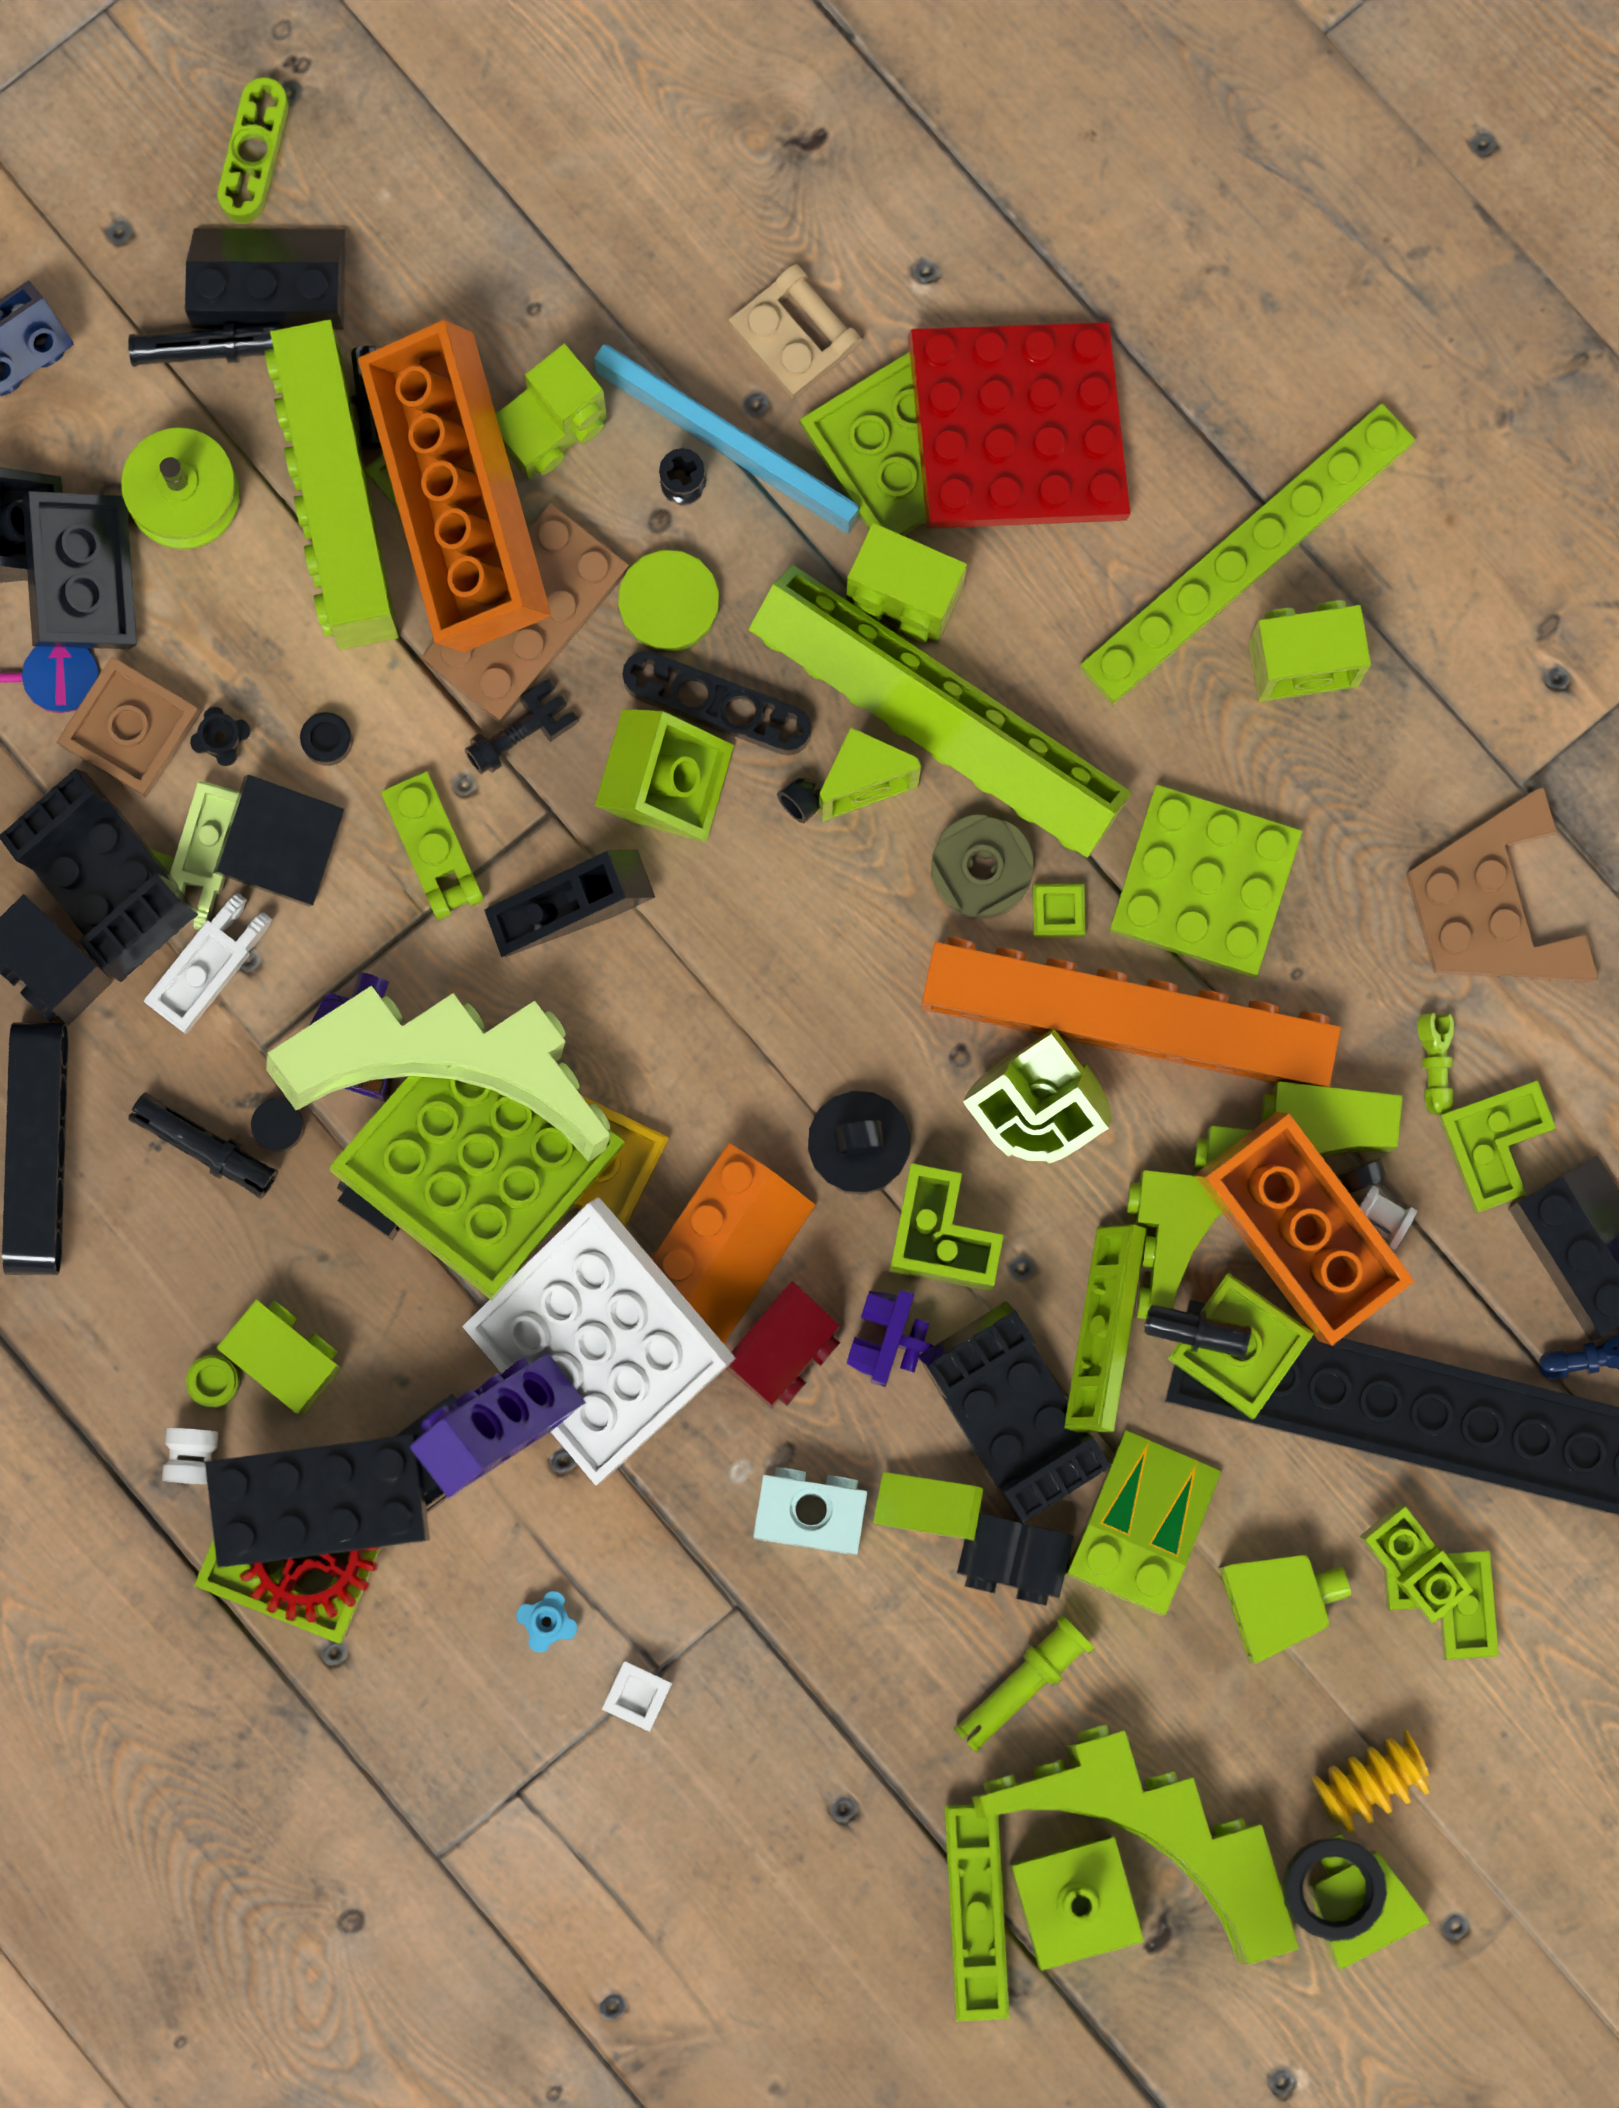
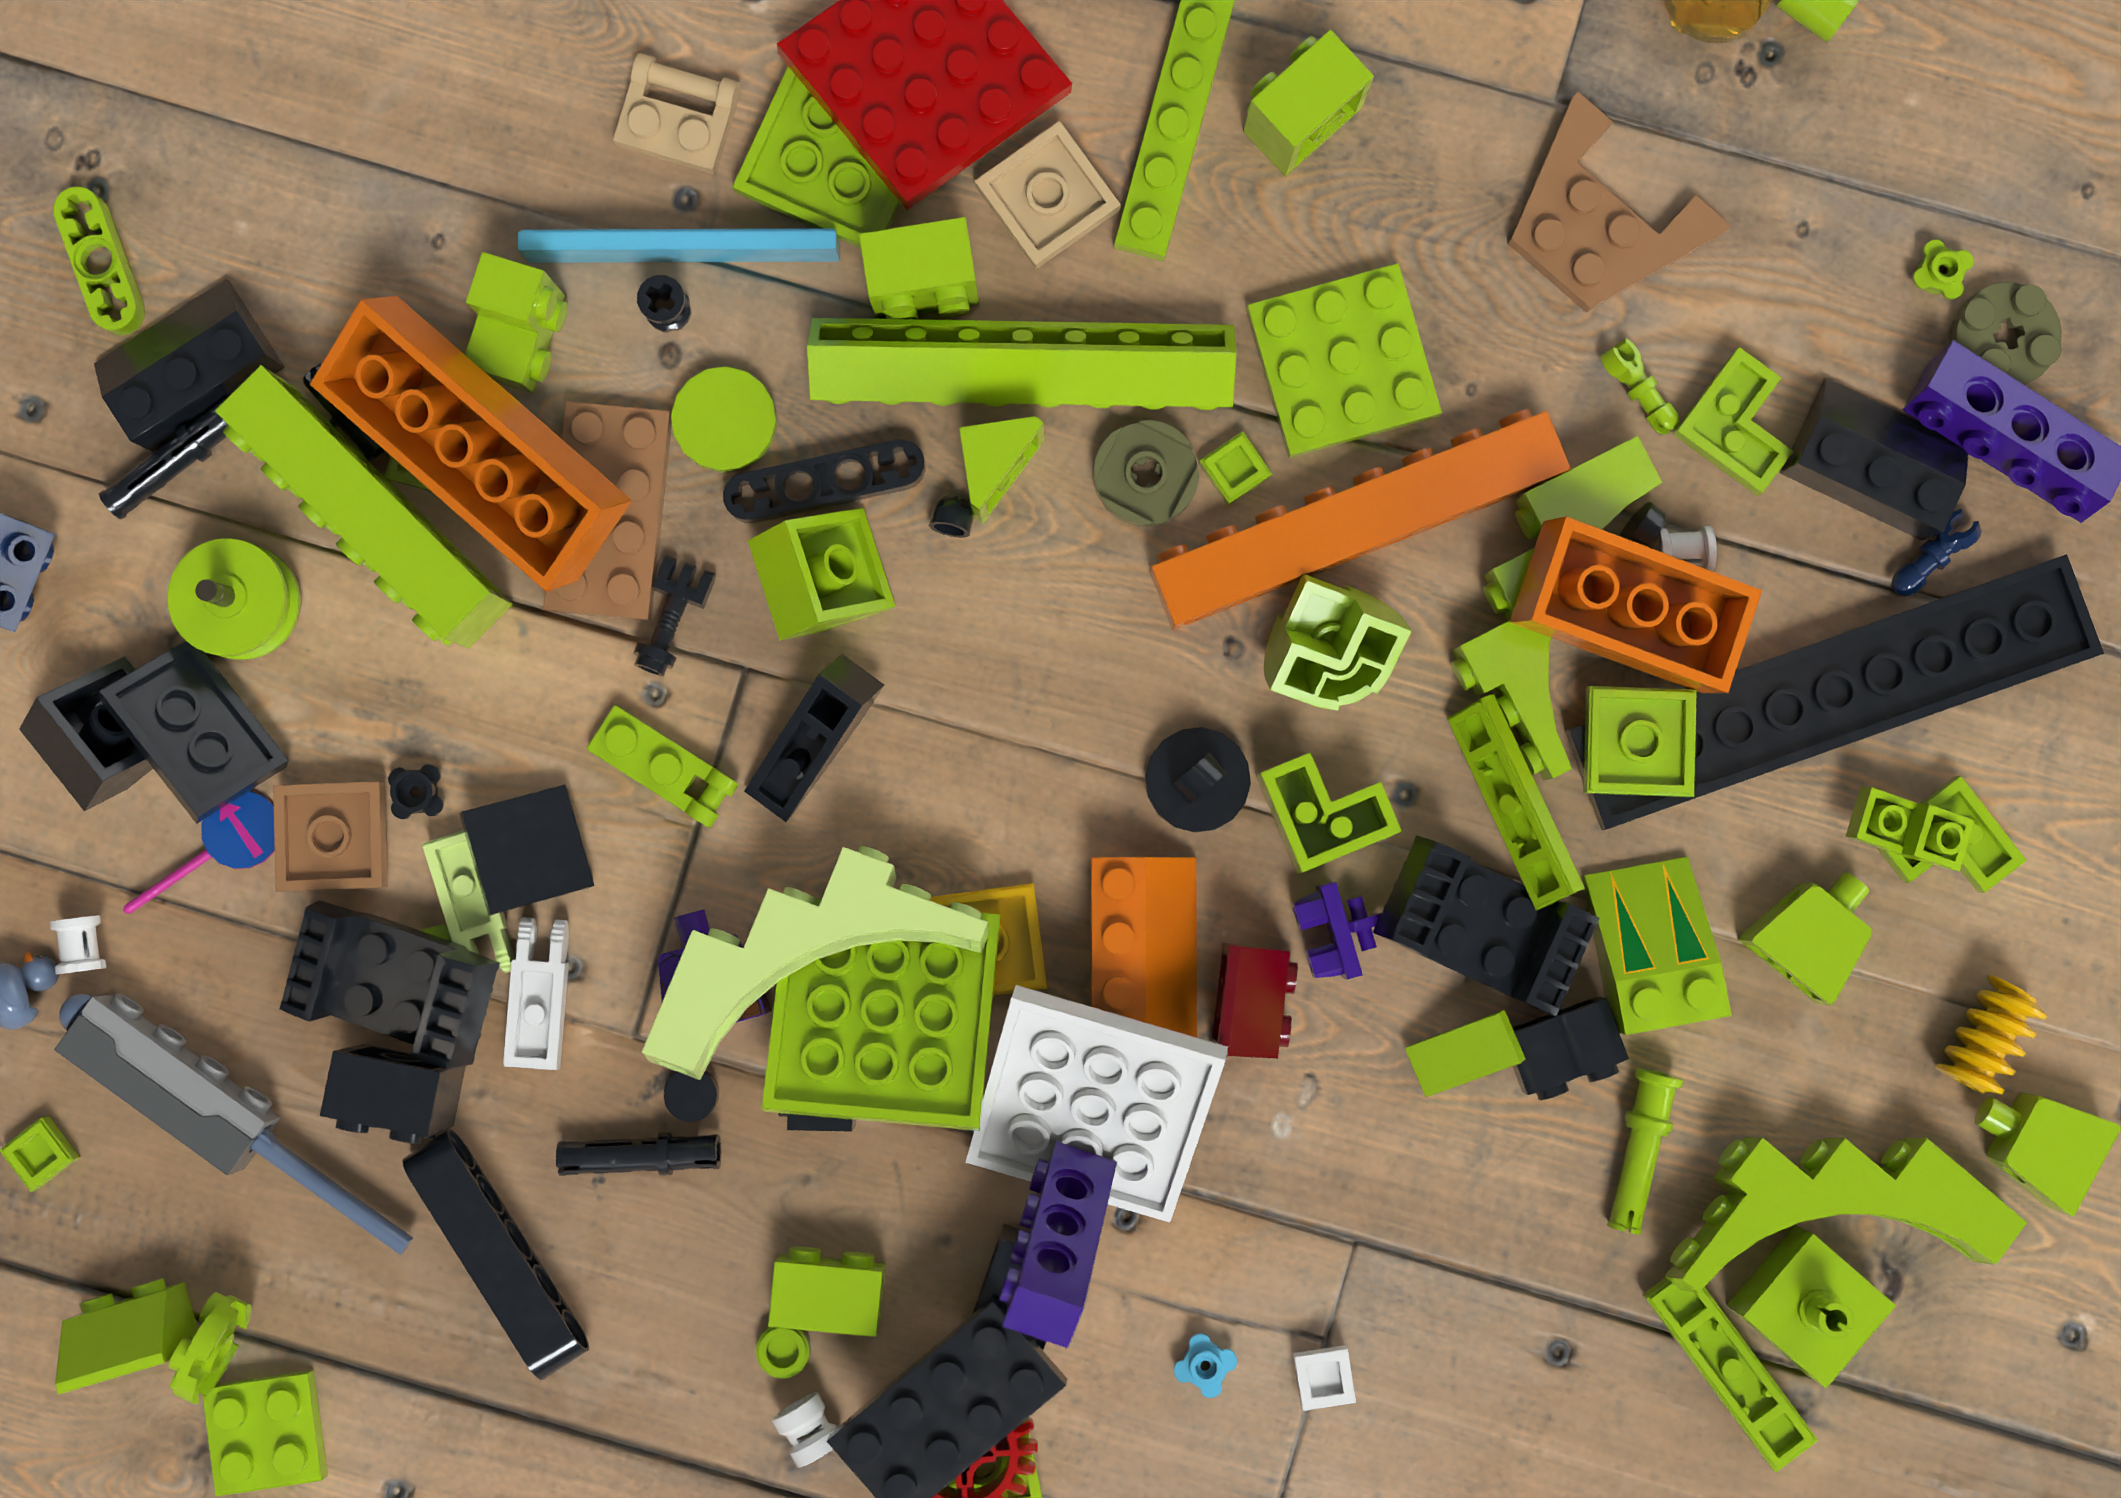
camera: 30 degrees left, 5 degrees up
black tile [300,712,353,766] -> none
light aqua brick [753,1467,867,1556] -> none
black axle [1144,1305,1252,1360] -> none
black tyre [1282,1837,1387,1941] -> none
none -> tan plate [974,121,1121,270]

